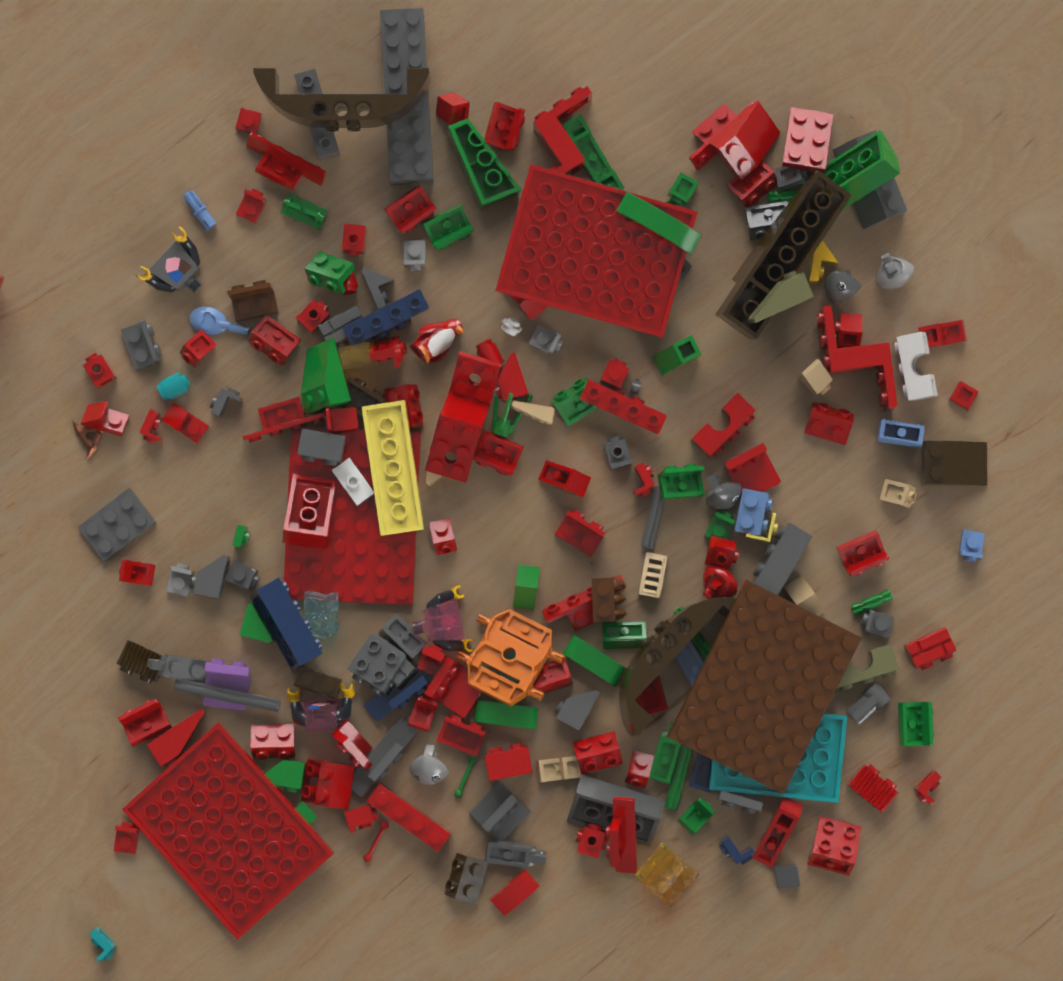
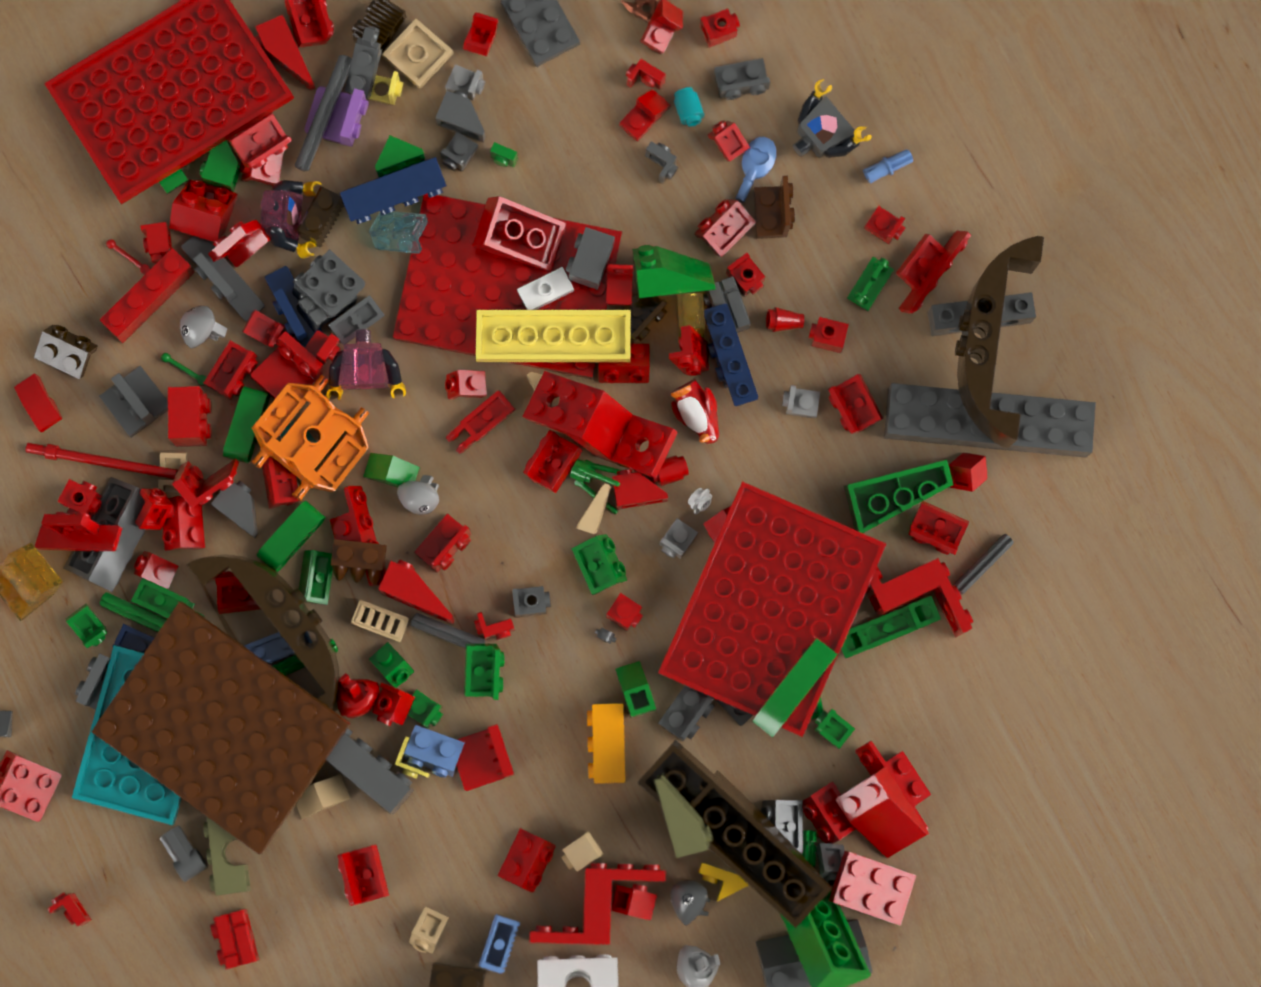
camera: 90 degrees right, 5 degrees down
red plate [235,108,262,135] -> none
red bracket [242,396,326,443] -> none
green bracket [304,251,355,295] -> none
dark grey slope [362,268,395,309] -> none
green bracket [422,204,474,250] -> none
dark grey hinge [485,839,547,868] -> none
red slope [538,460,591,497] -> none
red bracket [580,380,667,435] -> none
red arch [691,393,756,458] -> none
dark grey piece [706,474,741,510] -> none
dark blue bracket [719,835,755,865] -> none
red slope [753,797,803,868] -> none
red brick [847,764,899,813] -> none
green axle [851,590,893,615] -> none
dark grey bracket [861,610,894,638] -> none
green bracket [898,702,934,746] -> none
none -> red bar [26,443,178,479]
none -> red bracket [135,488,174,530]
none -> red bracket [172,459,240,508]
none -> red bracket [228,113,292,169]
none -> light yellow bracket [368,71,403,105]
none -> green bracket [369,642,414,688]
none -> red slope [378,559,455,625]
none -> tan plate [382,19,454,89]
none -> light grey piece [397,475,439,515]
none -> red hinge [446,390,516,454]
none -> light orange brick [587,704,625,784]
none -> dark grey bracket [658,685,715,741]
none -> dark grey axle [953,534,1014,595]

